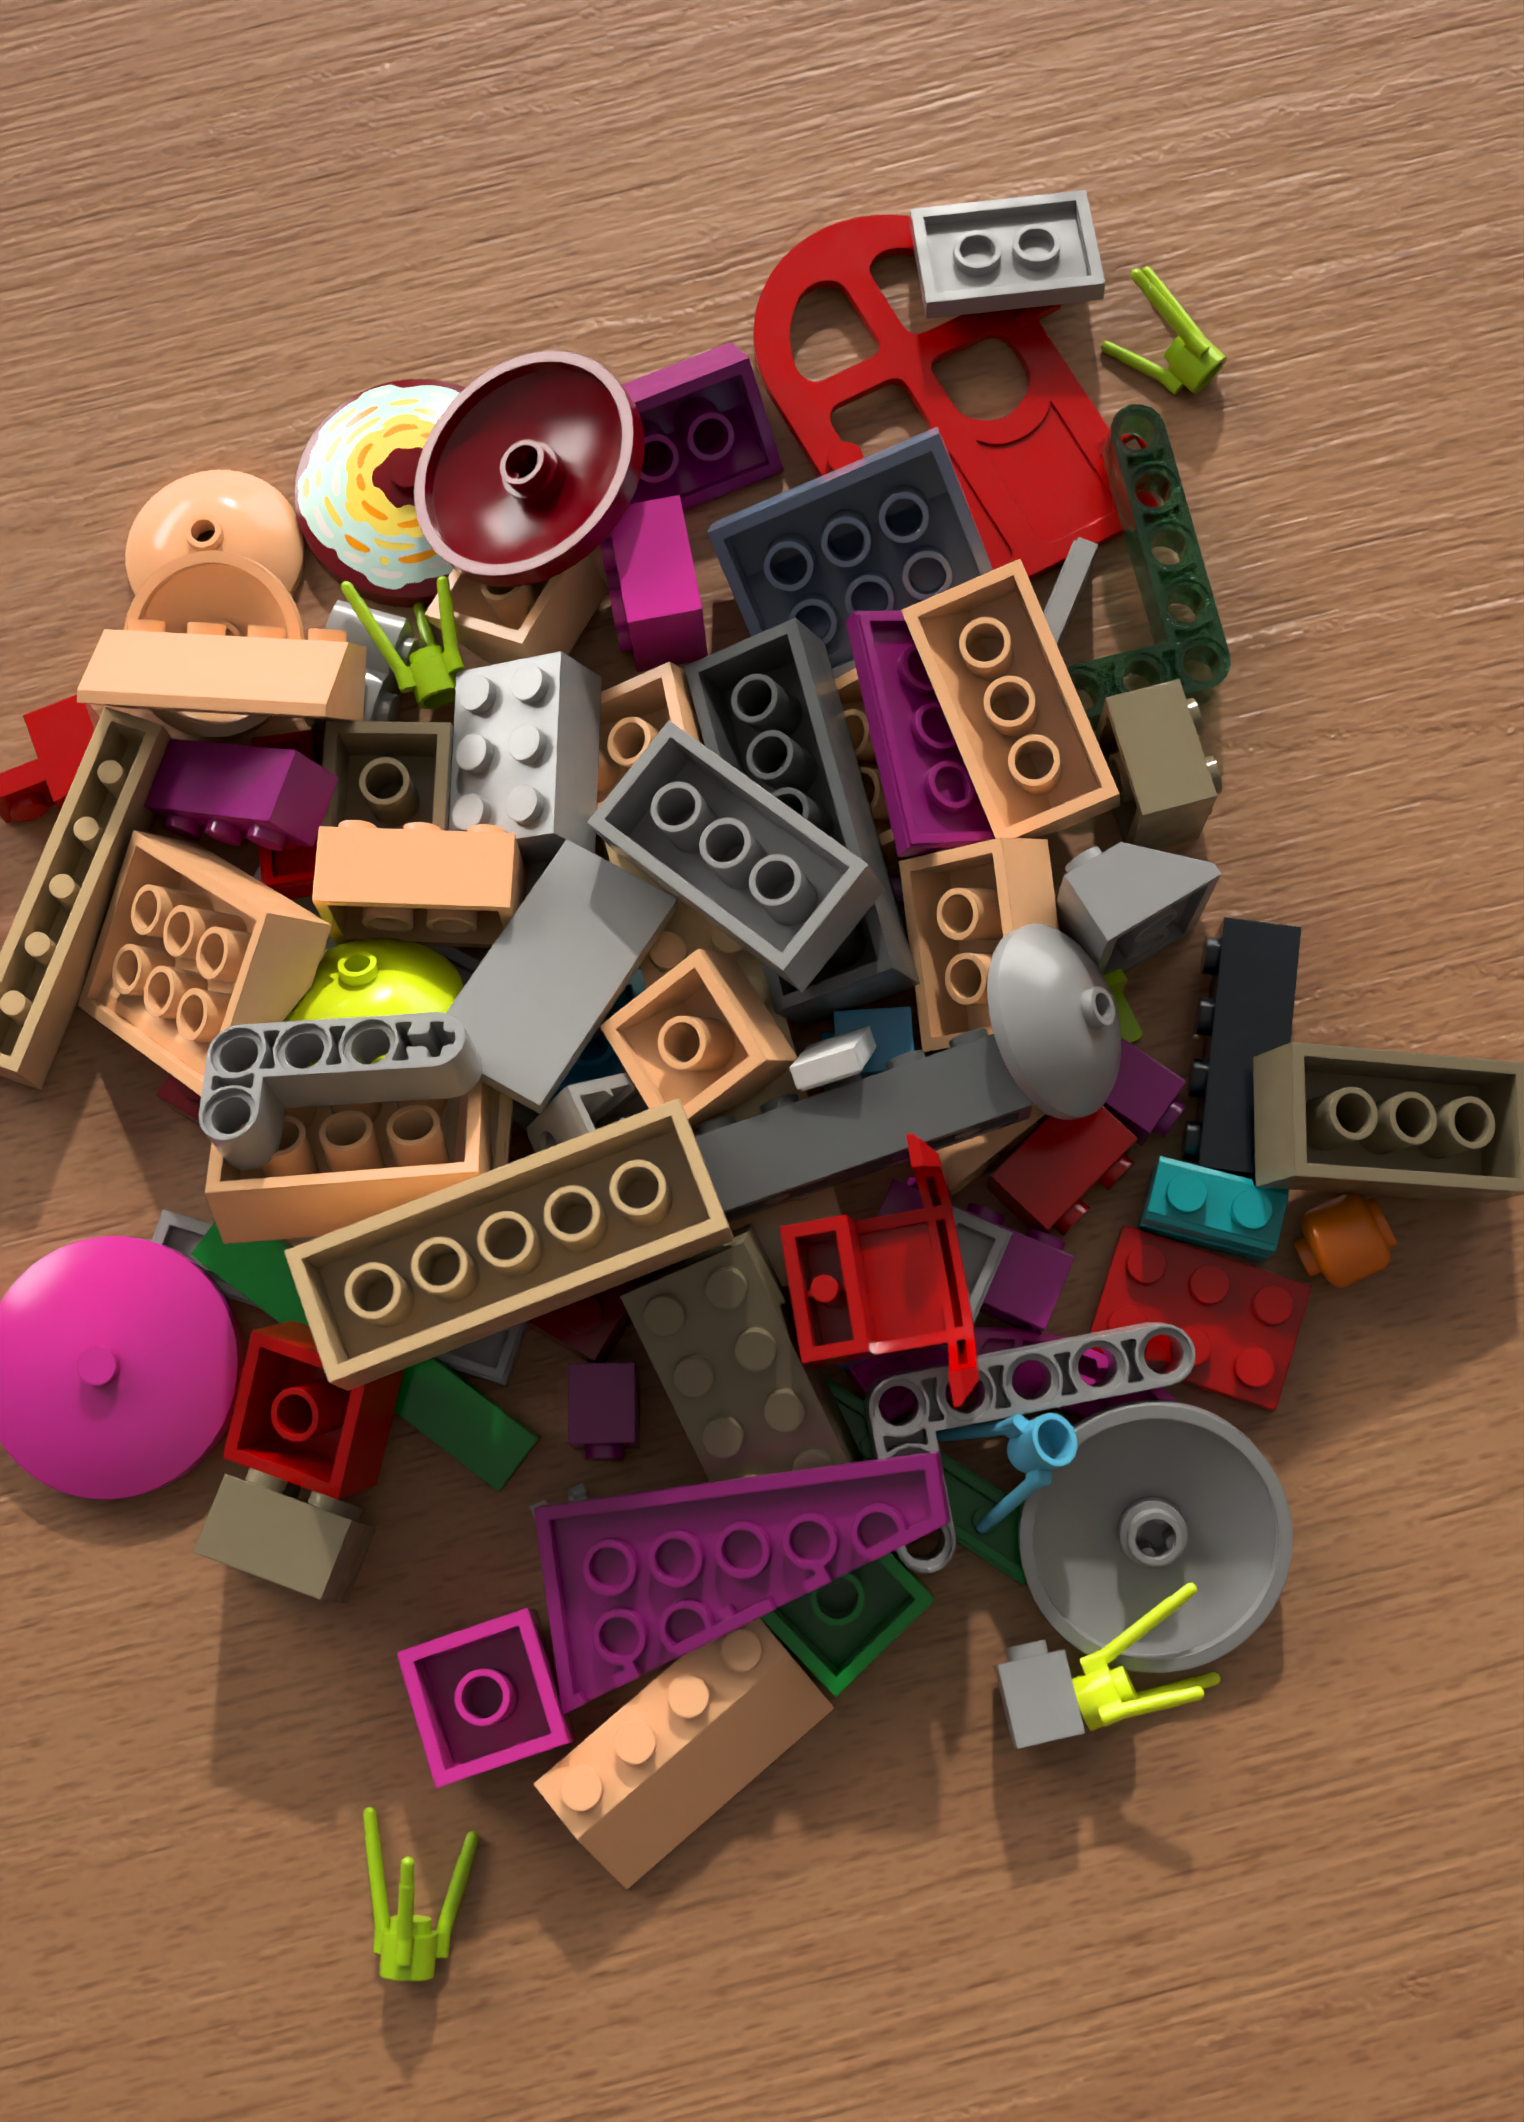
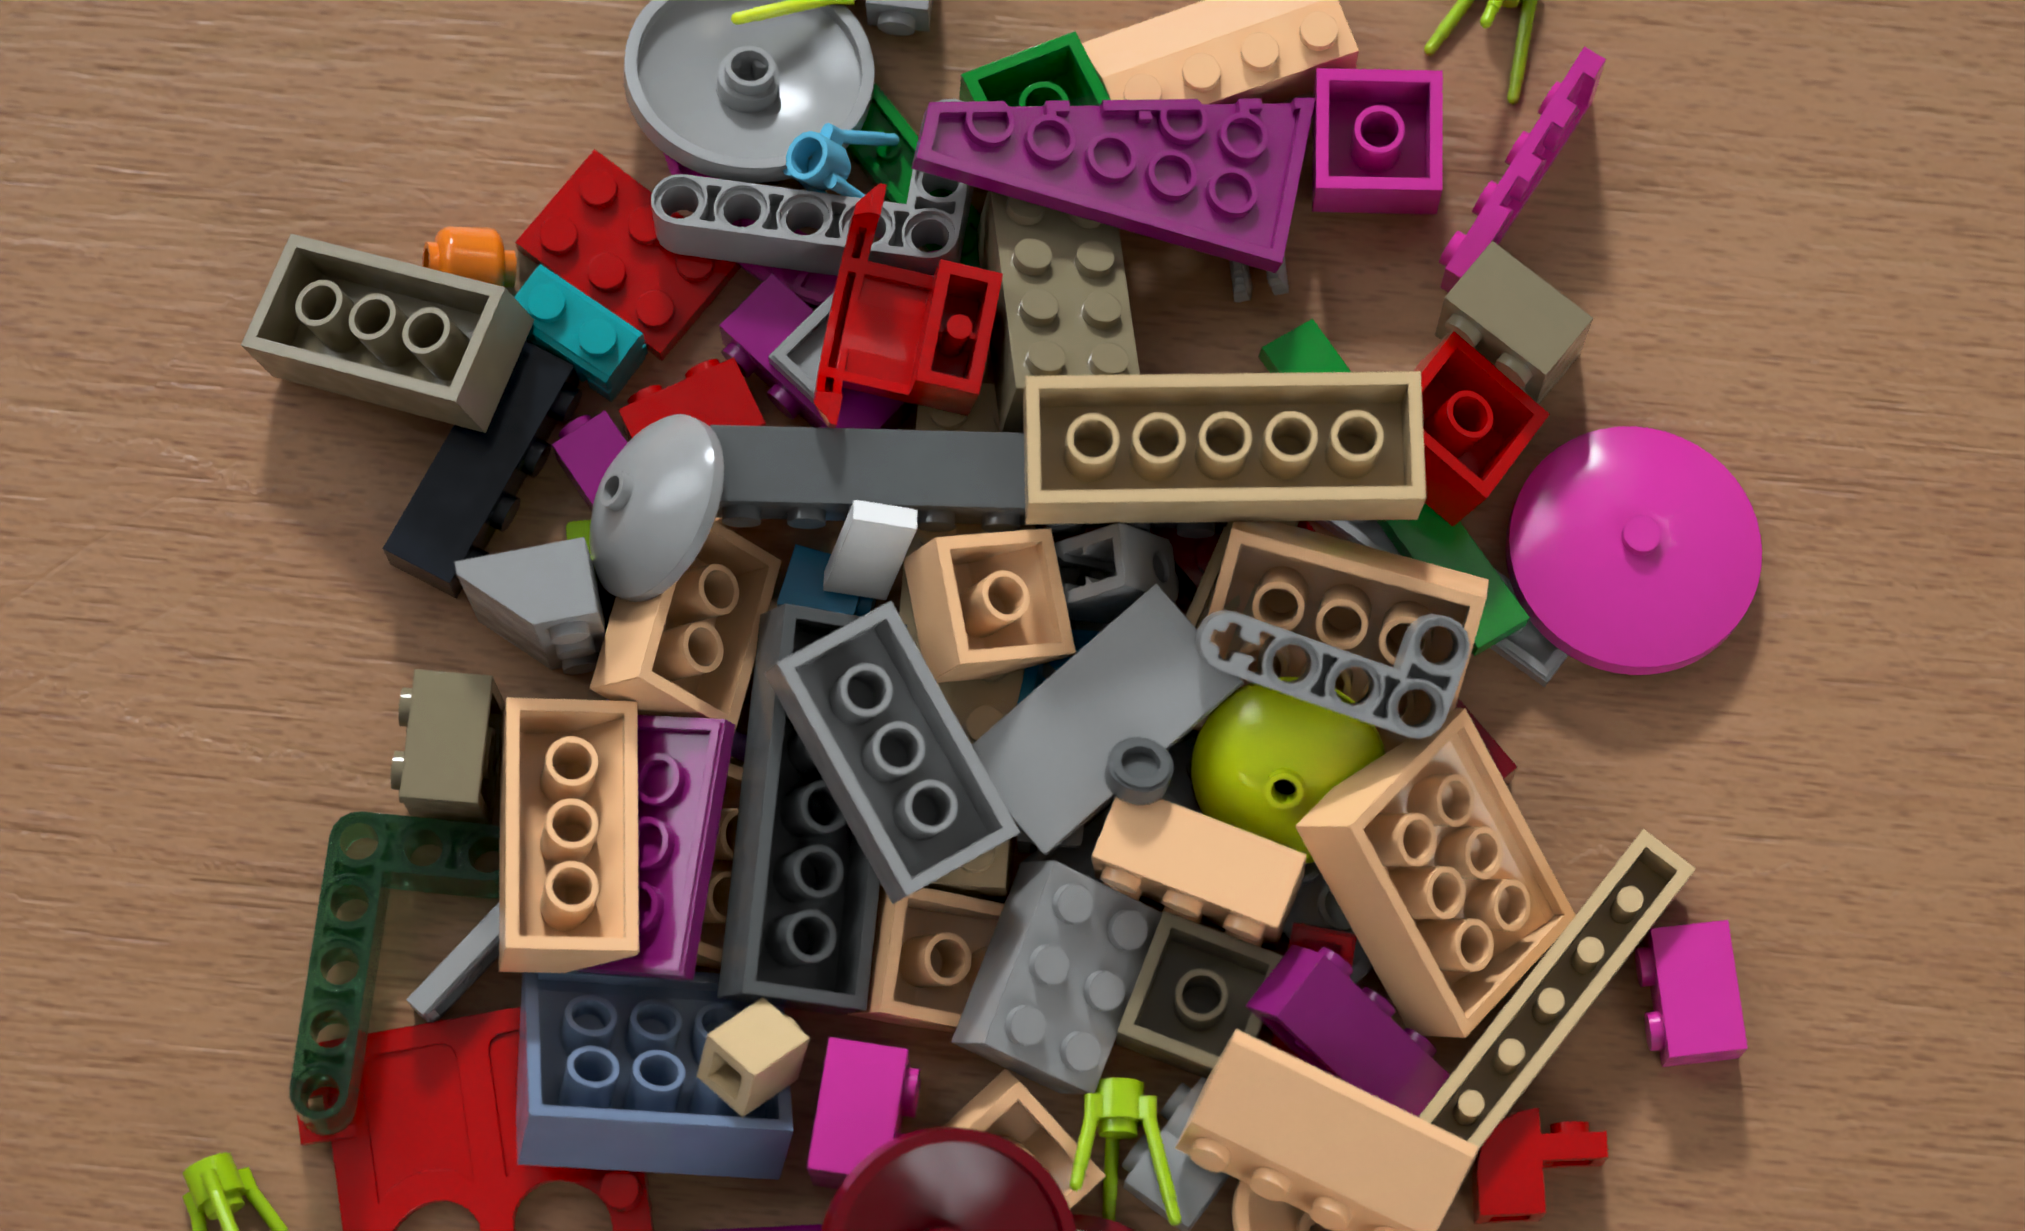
camera: 165 degrees left, 0 degrees up
magenta brick [568,1362,640,1461] -> none
none -> tan brick [697,997,809,1117]
none -> dark grey tile [1104,737,1173,805]
none -> dark pink wing [1439,46,1606,293]

